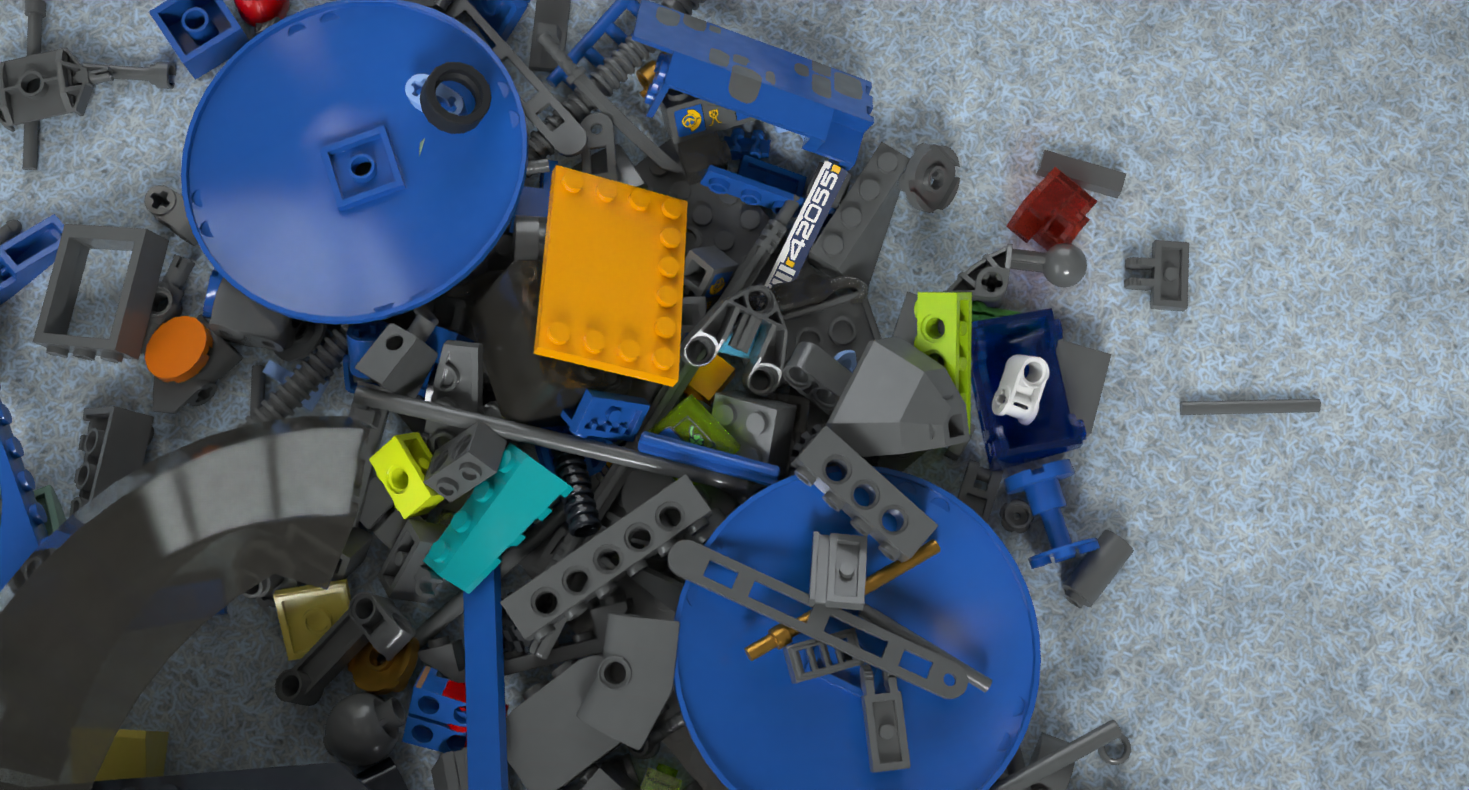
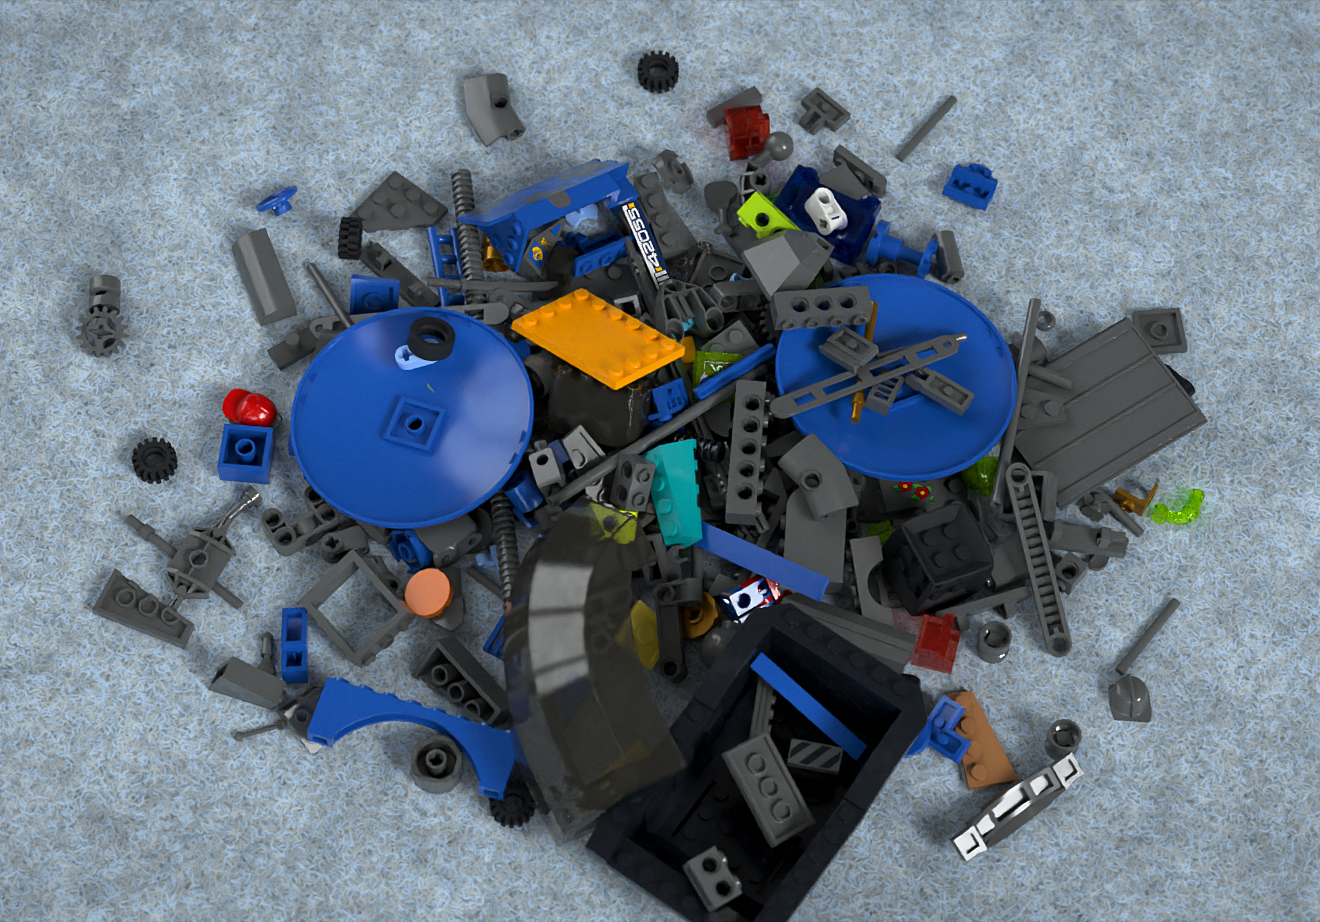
camera: 50 degrees left, 15 degrees down
none -> dark grey beam [261,485,340,556]
none -> black tyre [638,50,679,94]
none -> dark grey piece [704,181,738,235]
none -> dark grey plate [833,144,887,199]
none -> blue slope [942,163,998,211]

